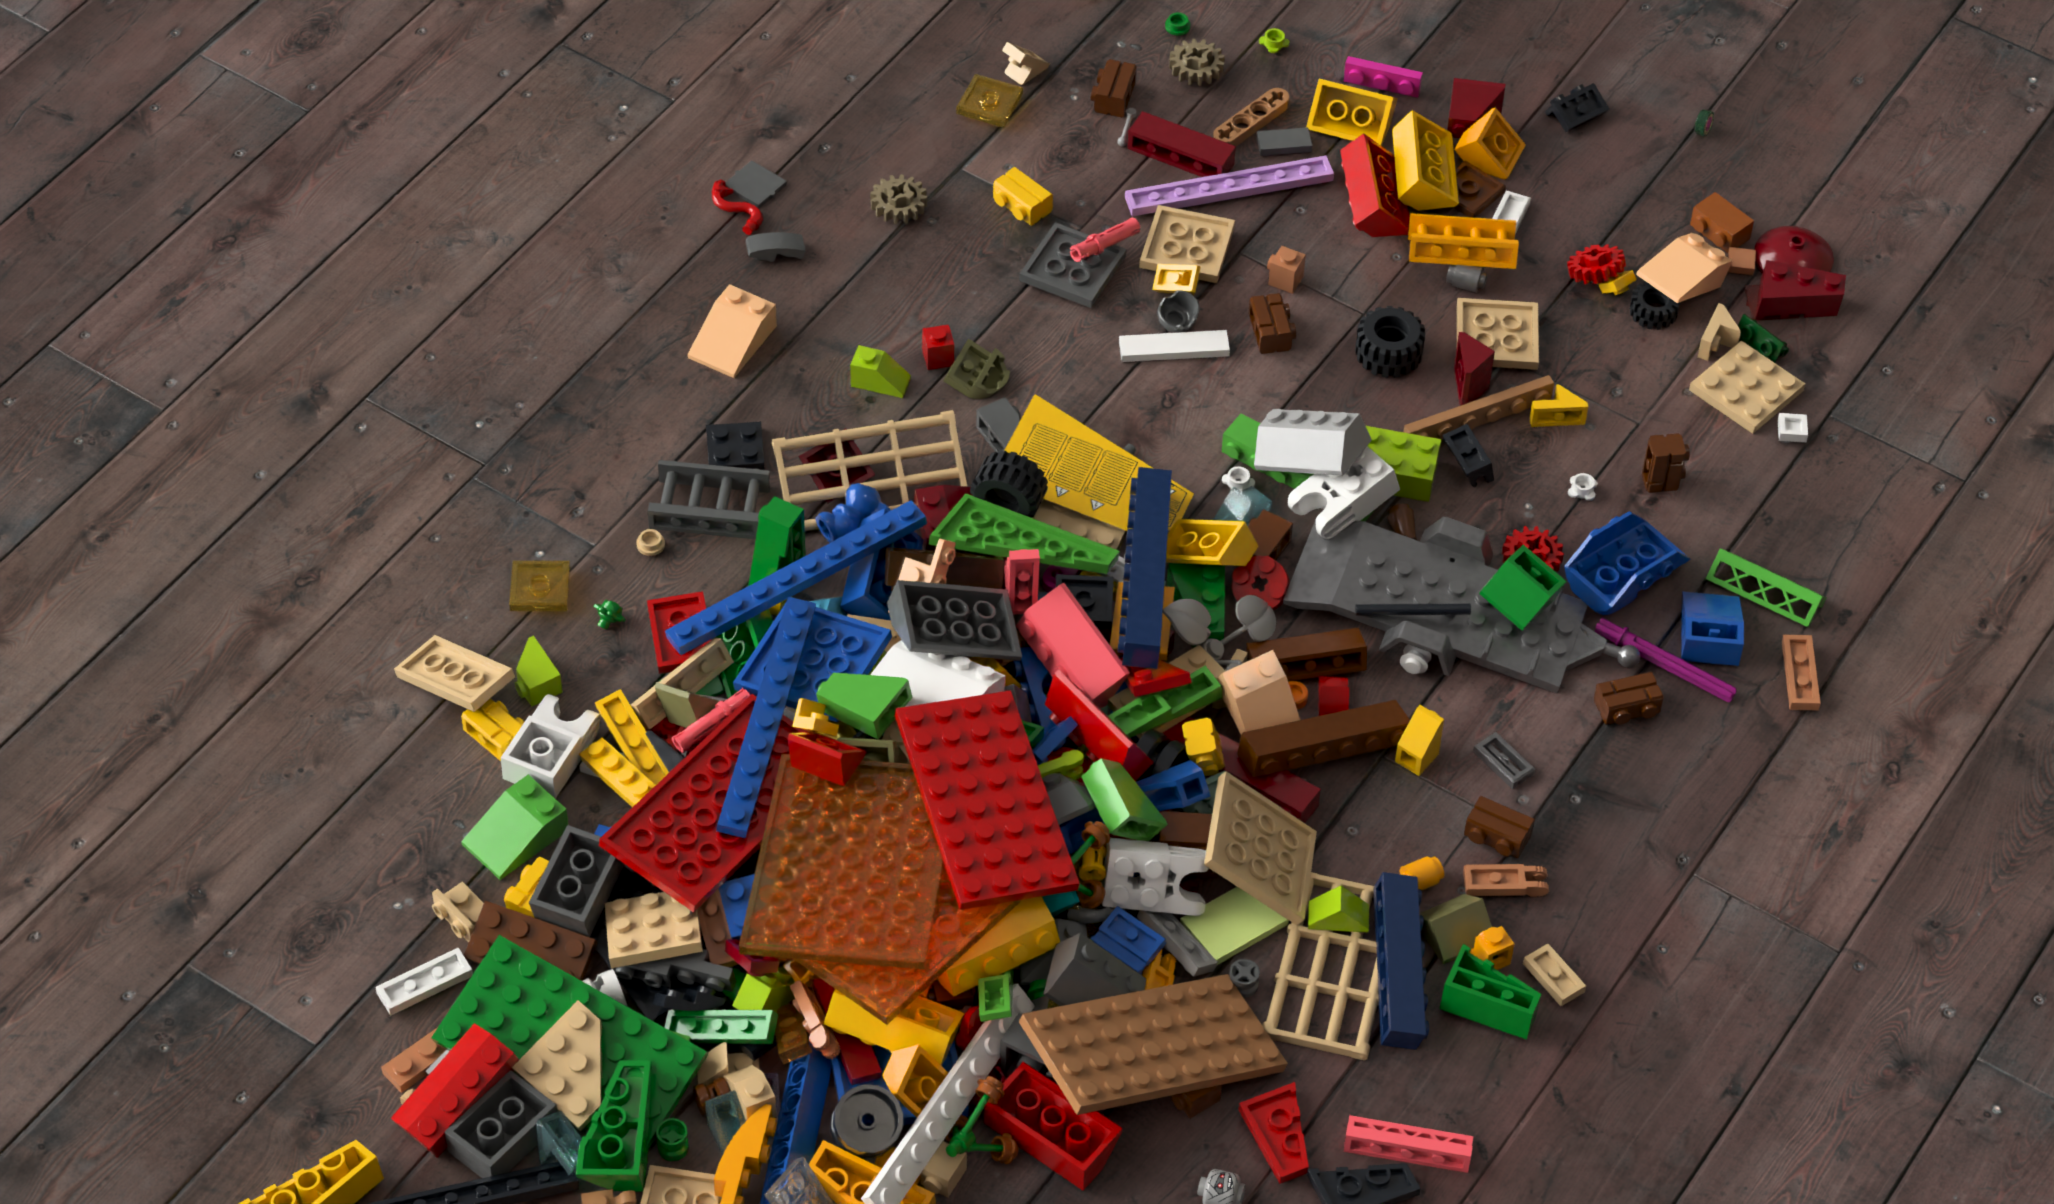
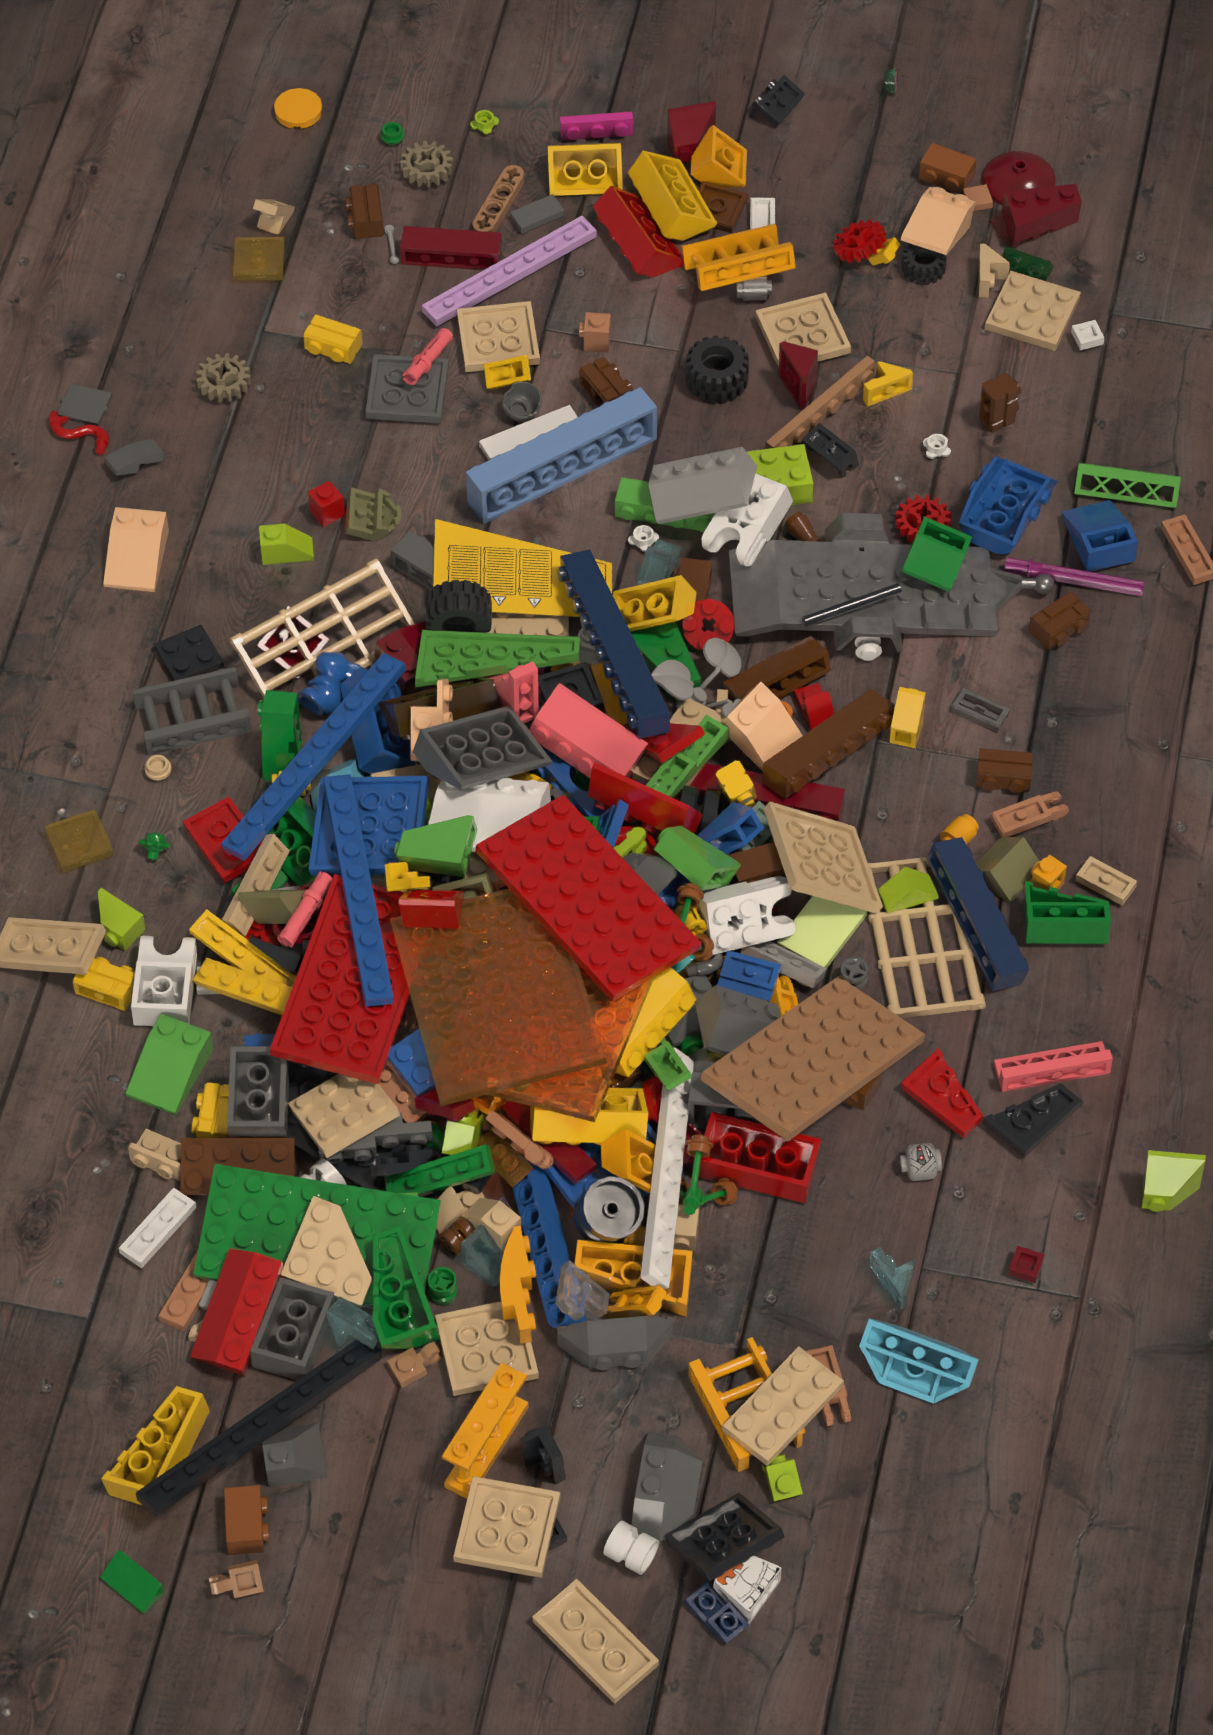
camera: 20 degrees left, 5 degrees up
none -> medium blue brick [466,387,657,524]

